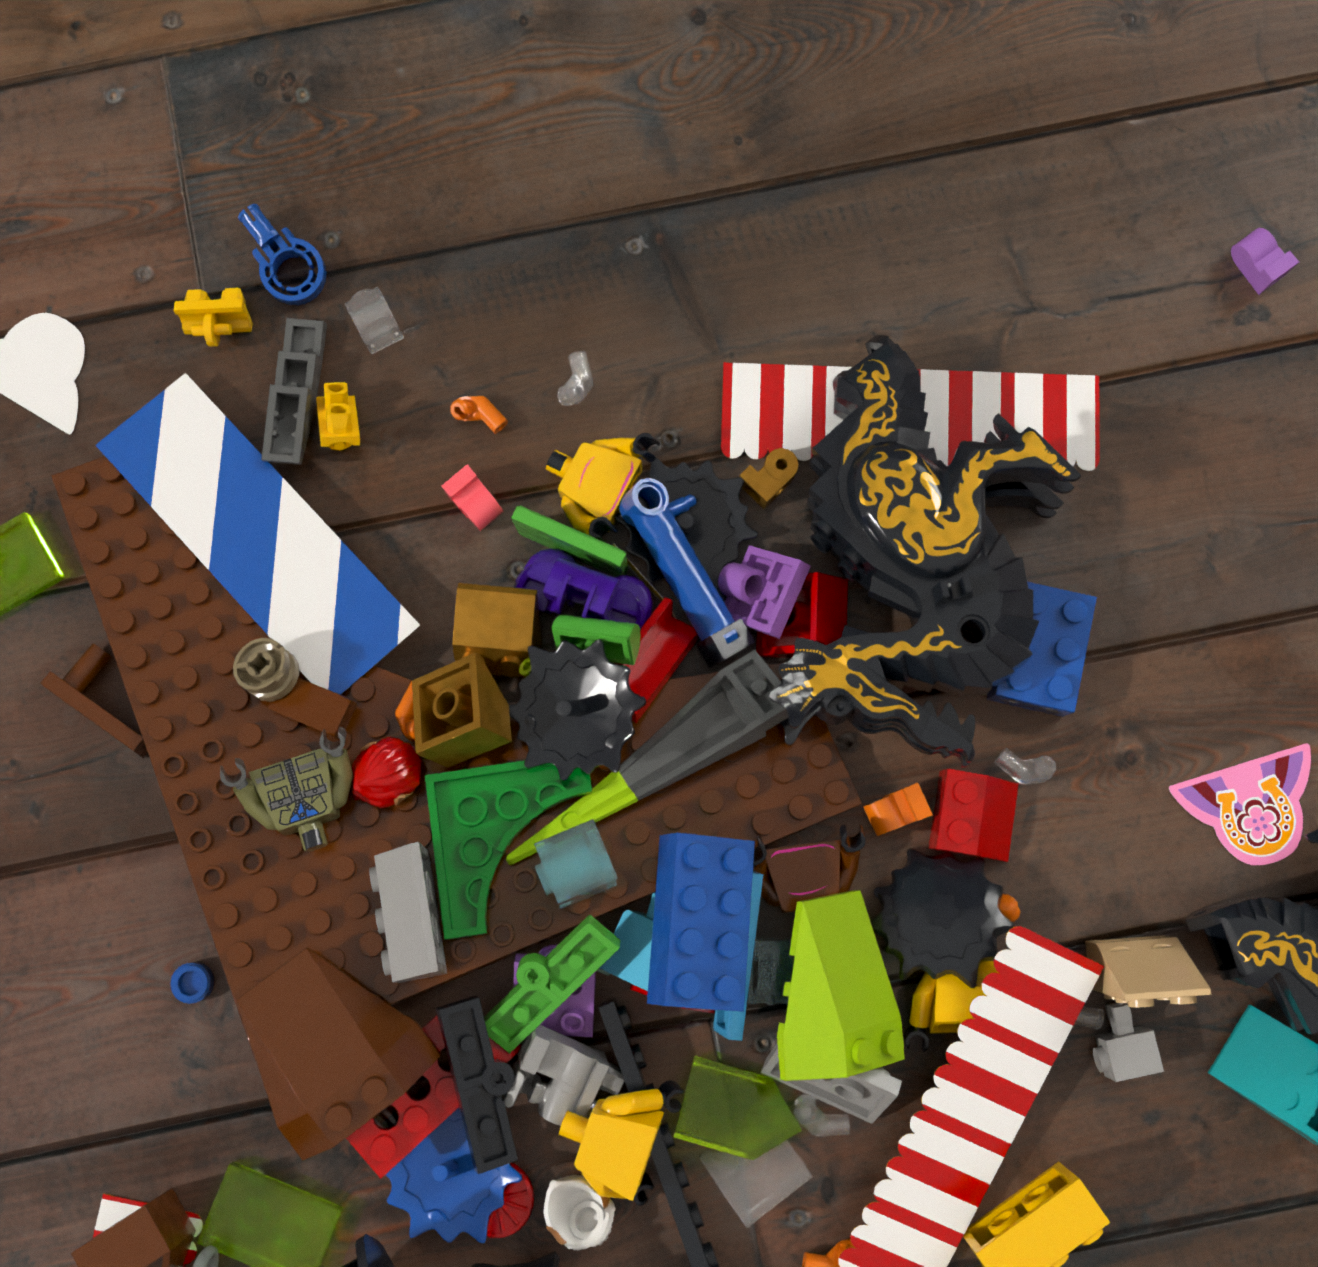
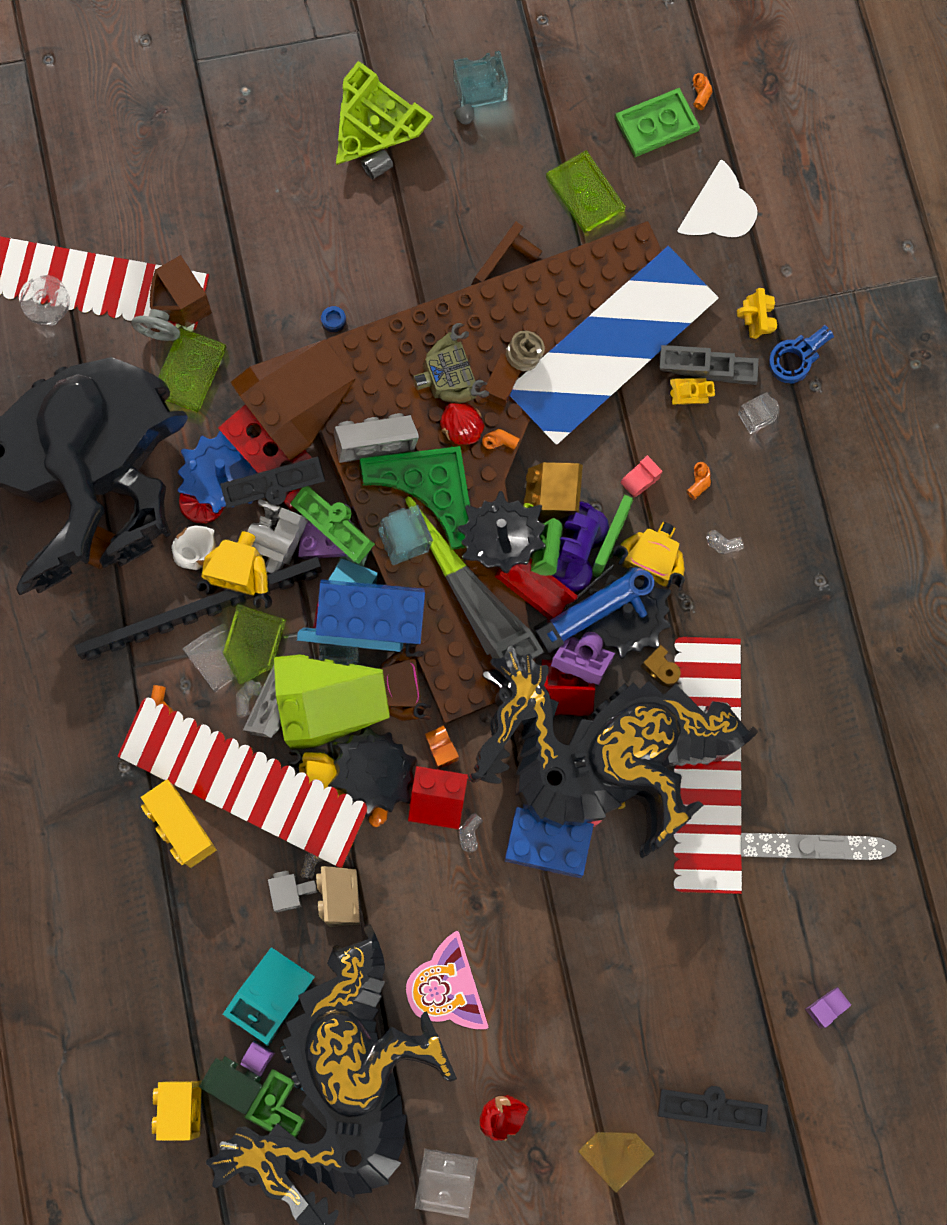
camera: 80 degrees right, 5 degrees down
pearl gold slope [412,653,512,768] -> none
none -> light grey piece [741,833,897,860]

